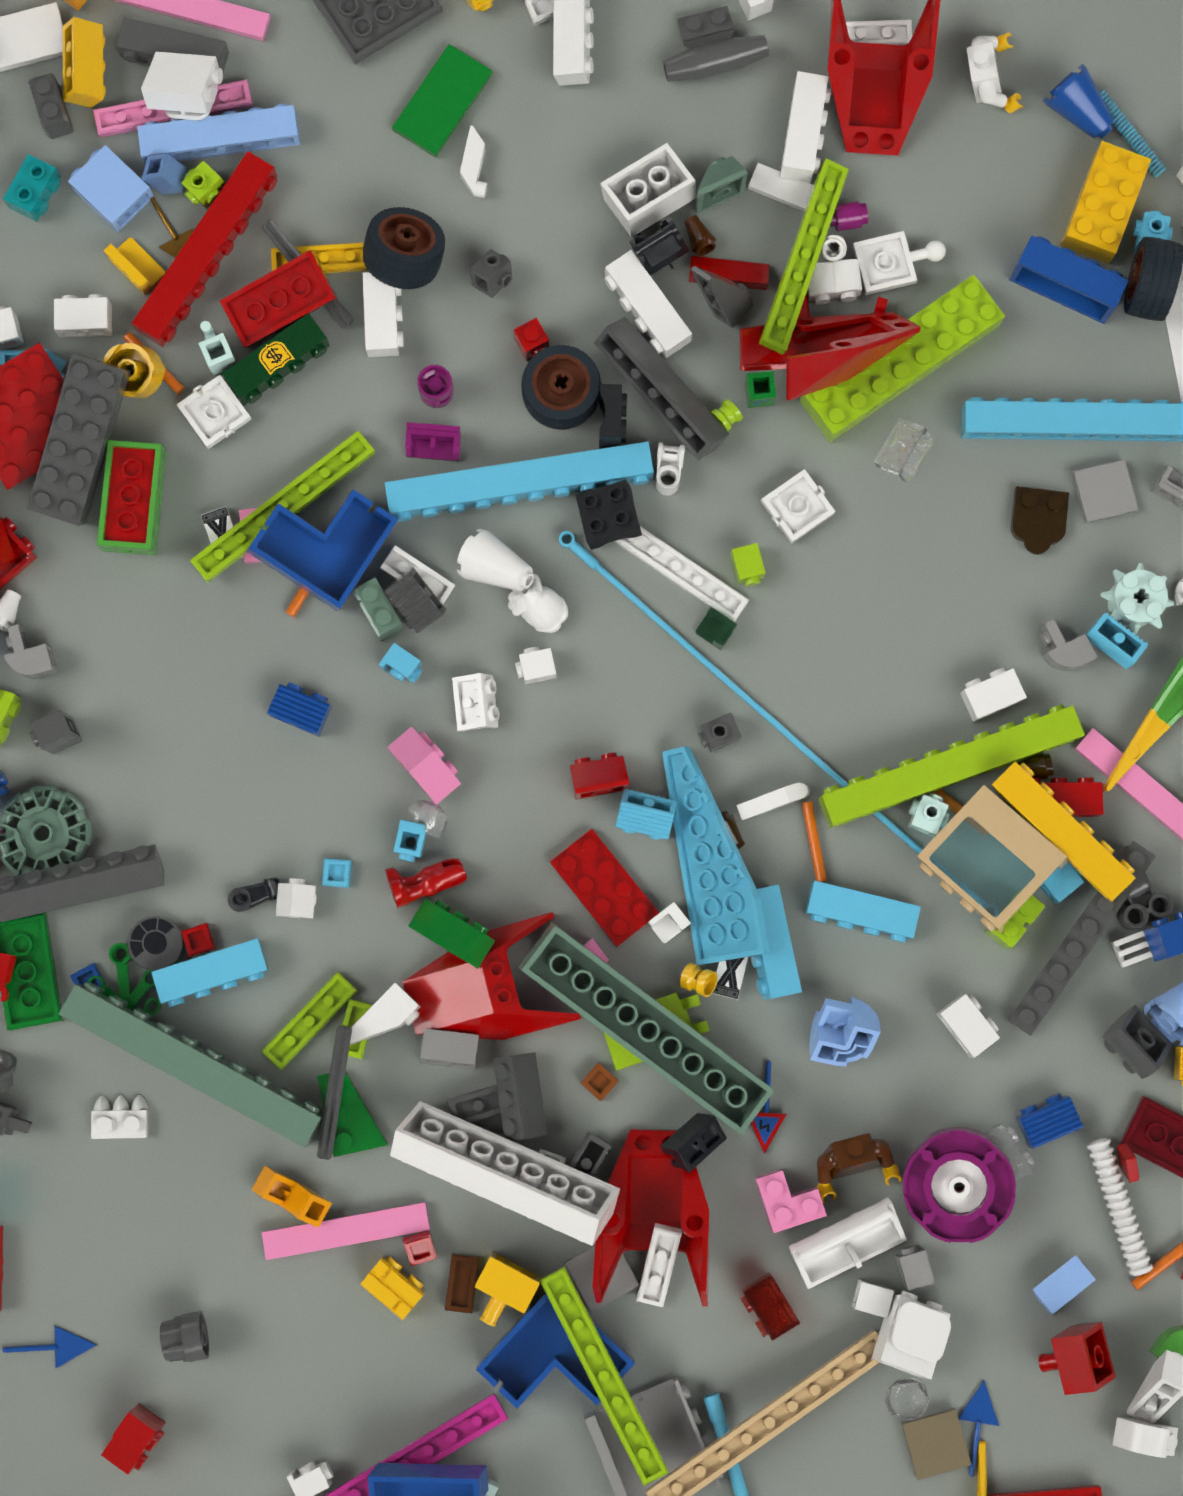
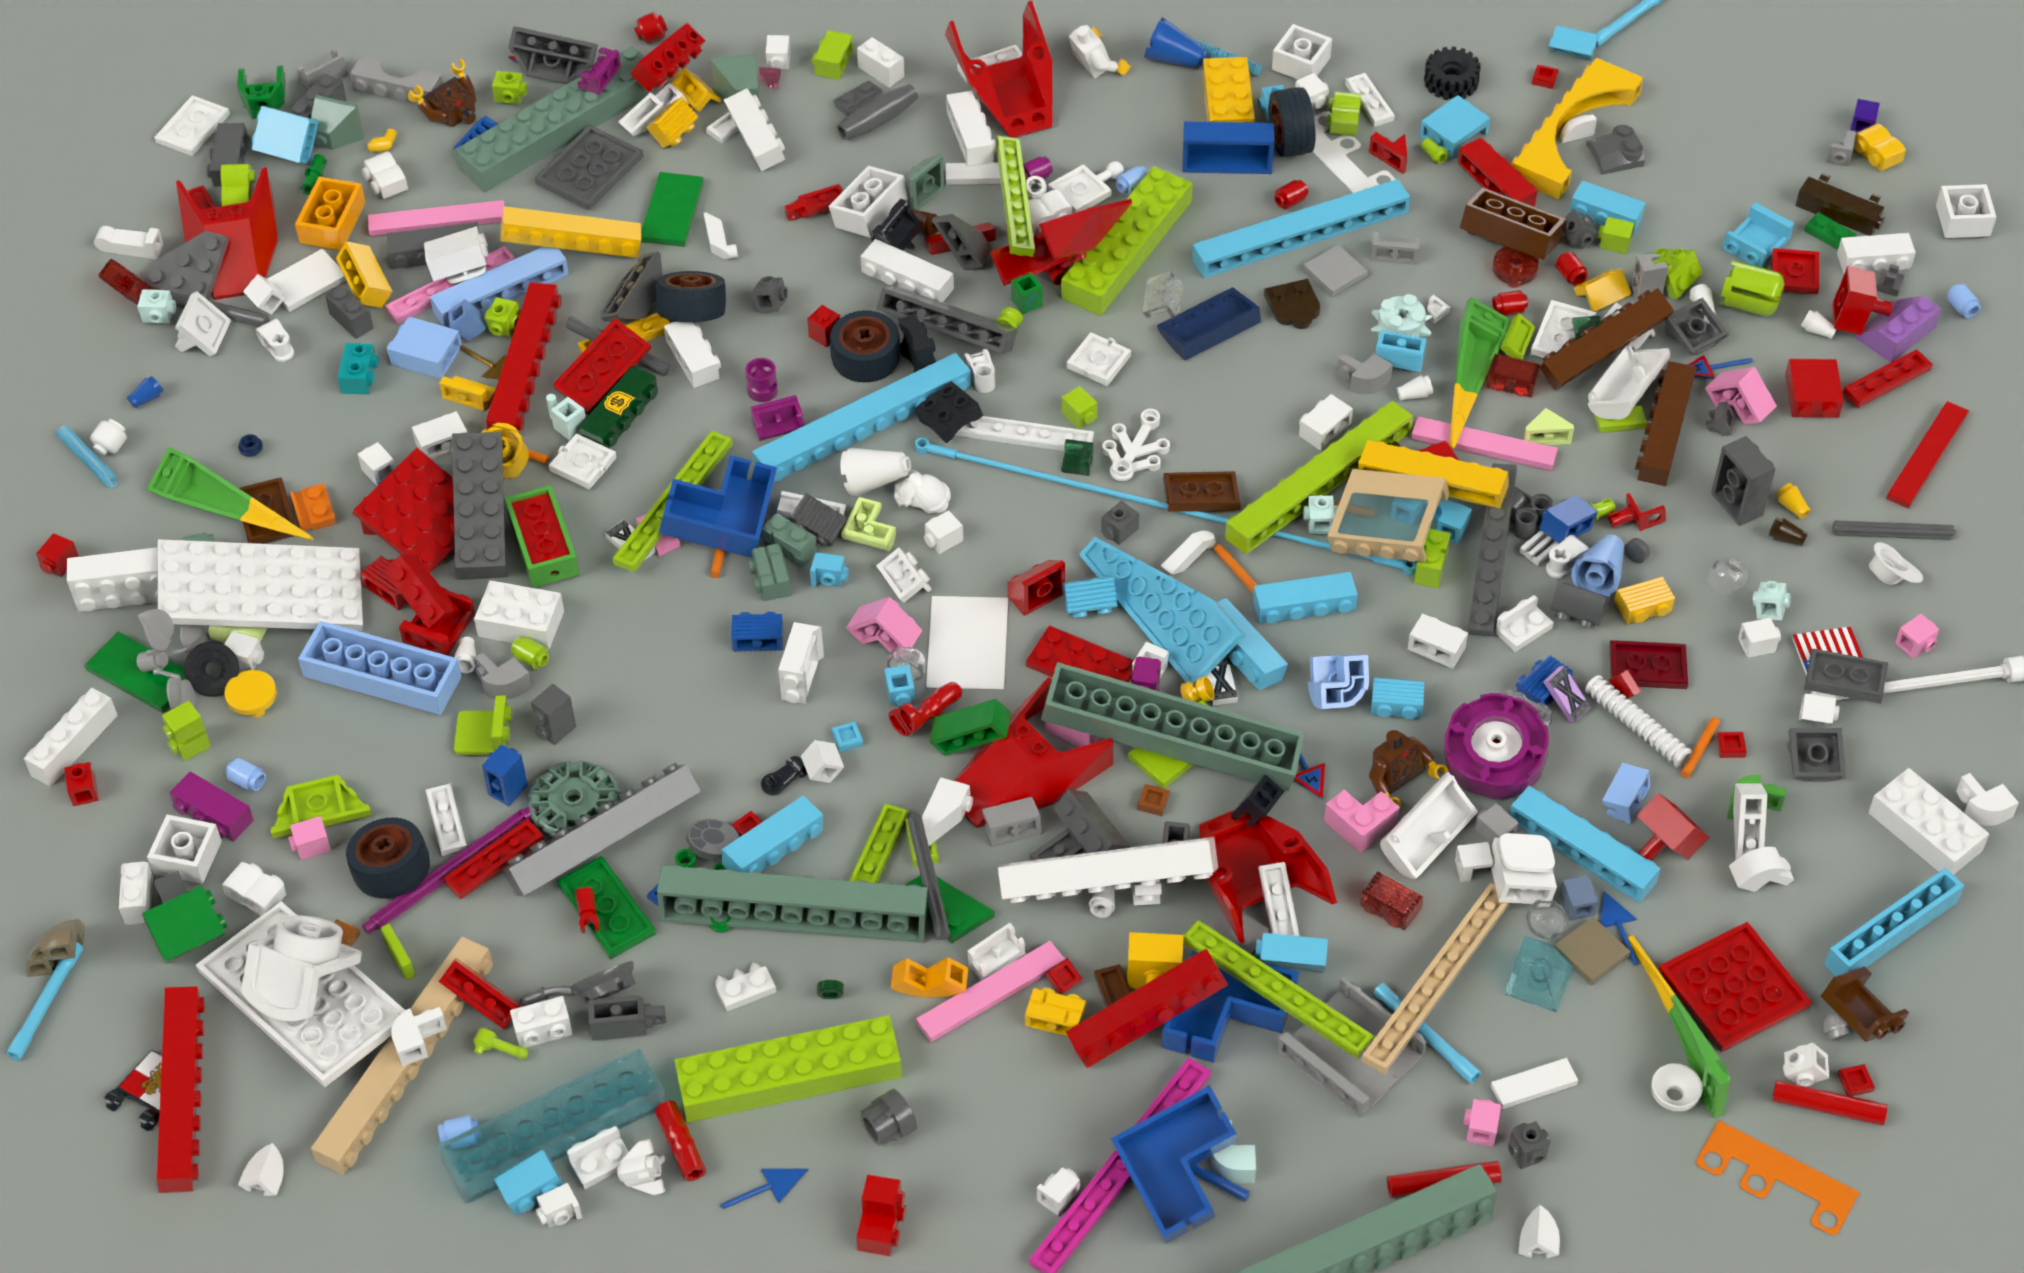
camera: 20 degrees left, 30 degrees down
none -> white brick [474,580,564,650]
none -> yellow brick [500,206,641,258]
none -> lime brick [511,636,549,669]
none -> dark grey wedge [601,251,663,322]
none -> lime brick [674,1015,902,1123]
none -> sand green brick [748,544,792,601]
none -> white window [778,622,824,704]
none -> red hinge [785,184,843,221]
none -> dark green tile [817,980,844,999]
none -> yellowish green brick [841,497,896,552]
none -> white sticker [926,596,1008,689]
none -> white hinge [967,923,1026,980]
none -> red brick [1066,948,1228,1068]
none -> white plant [1102,409,1170,481]
none -> light blue brick [1116,166,1148,196]
none -> magenta brick [1131,656,1161,692]
none -> dark blue slope [1157,287,1261,361]
none -> reddish brown tile [1163,471,1241,512]
none -> medium azure brick [1255,933,1328,973]
none -> red brick [1274,180,1309,210]
none -> medium azure brick [1371,677,1424,719]
none -> white cone [1396,375,1433,401]
none -> white bracket [1495,595,1554,652]
none -> clear light blue slope [1505,935,1573,1012]
none -> medium azure brick [1509,786,1661,903]
none -> tile [1544,666,1590,723]
none -> white piece [1546,535,1590,579]
none -> sand blue brick [1560,875,1598,921]

